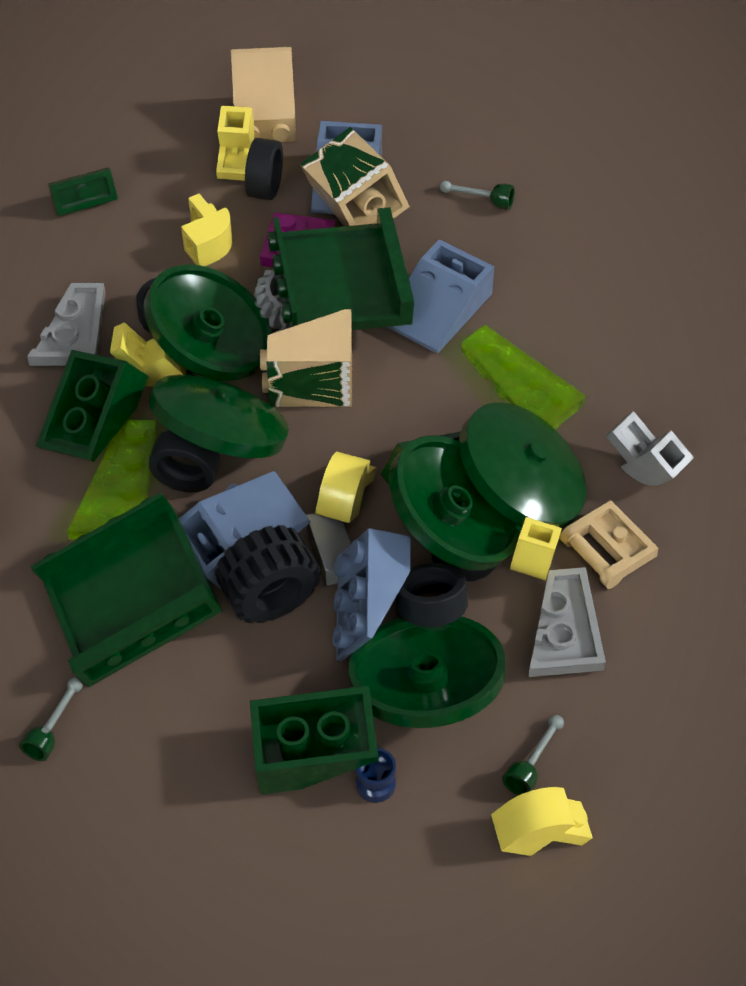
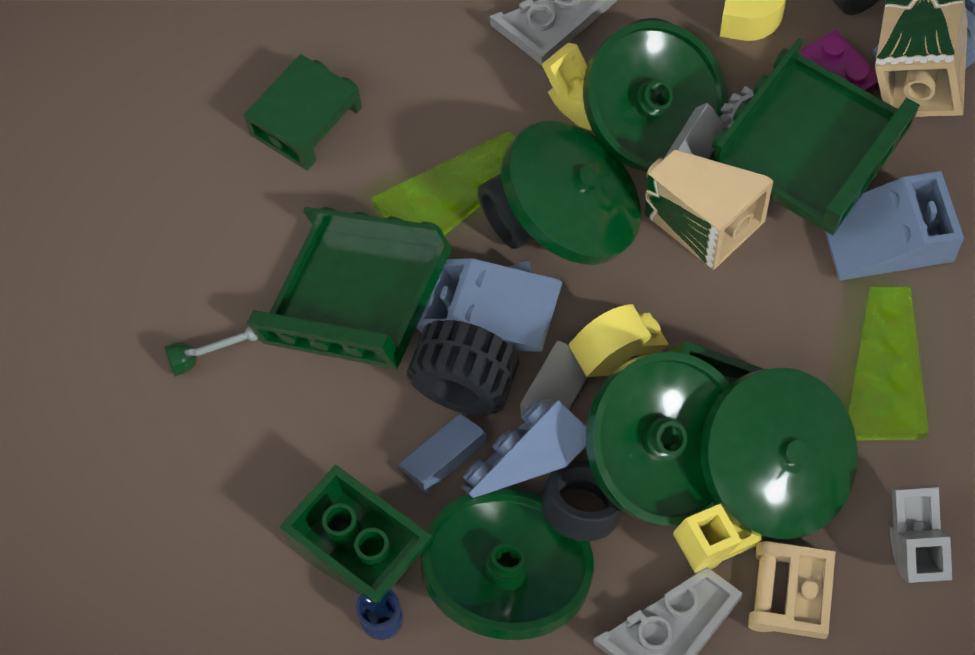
camera: 50 degrees right, 10 degrees up
dark green slope [36,350,148,462] -> none
none -> sand blue slope [398,414,487,495]
none -> light grey slope [664,103,725,159]

